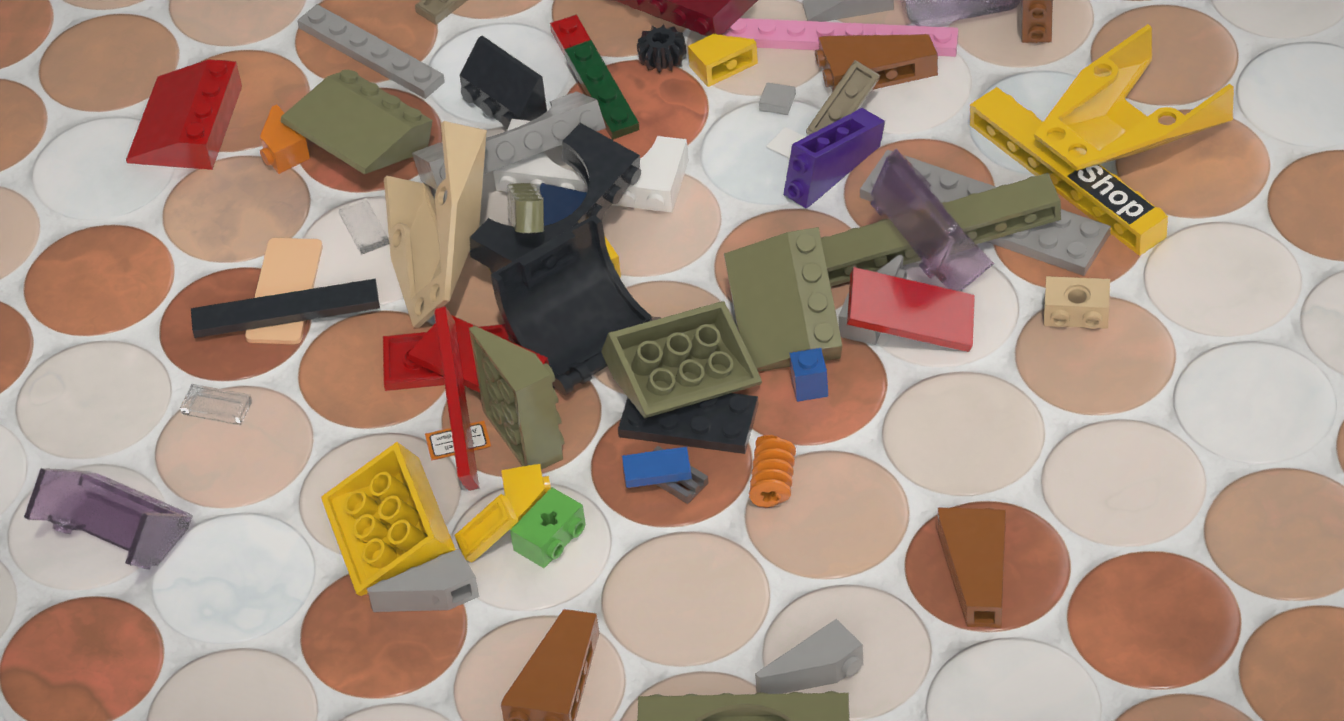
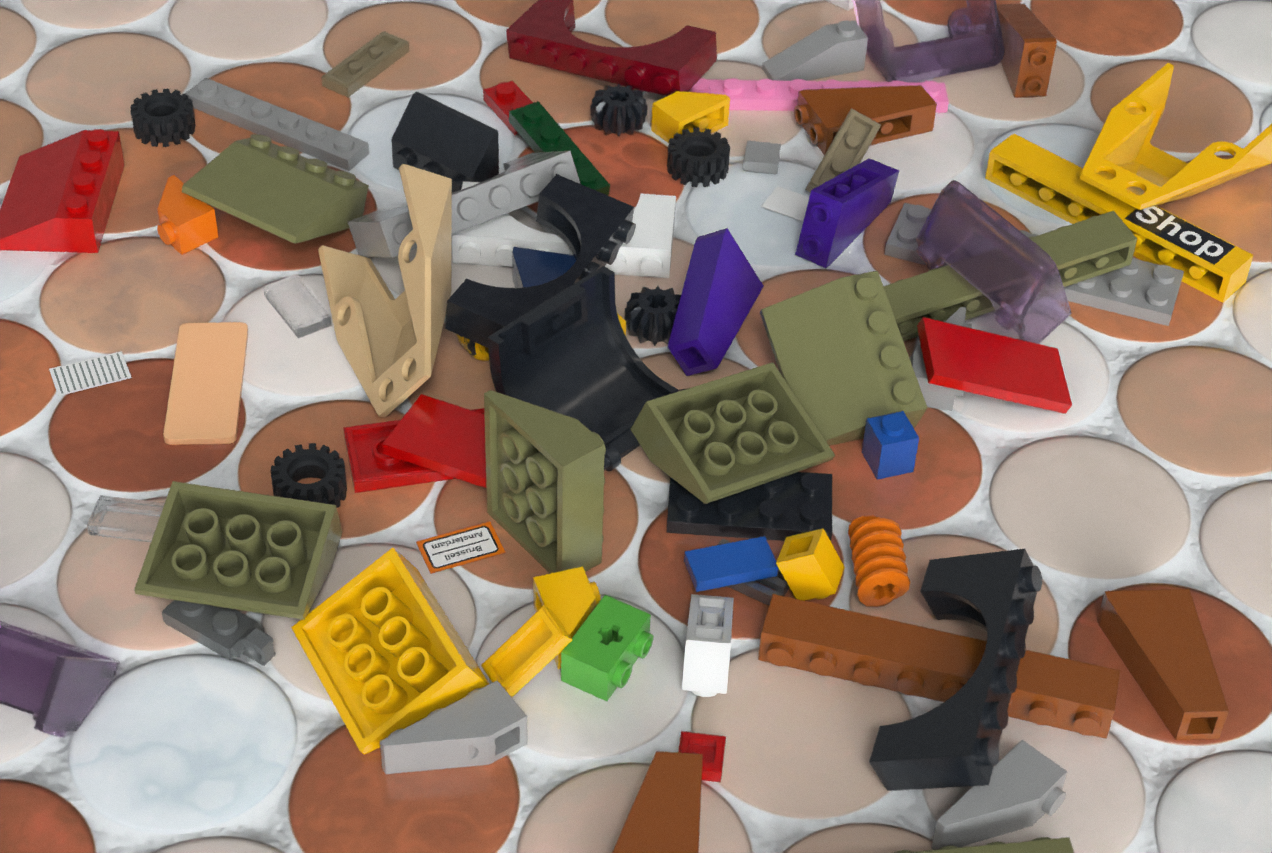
camera: 15 degrees left, 5 degrees down
black tile [191,278,380,338] -> none
red tile [434,306,479,491] -> none
olive beam [507,183,544,233] -> none
tan brick [1044,276,1110,329] -> none
none -> white sticker [49,351,132,396]
none -> black tyre [130,89,196,147]
none -> olive slope [134,481,342,620]
none -> dark grey hinge [162,600,275,666]
none -> black tyre [271,443,347,508]
none -> black gear [624,285,681,346]
none -> black tyre [667,128,730,187]
none -> dark purple slope [668,228,764,376]
none -> red tile [678,731,726,783]
none -> white slope [682,594,734,697]
none -> dark orange brick [758,594,1120,739]
none -> yellow brick [776,528,845,601]
none -> black arch [869,549,1042,791]

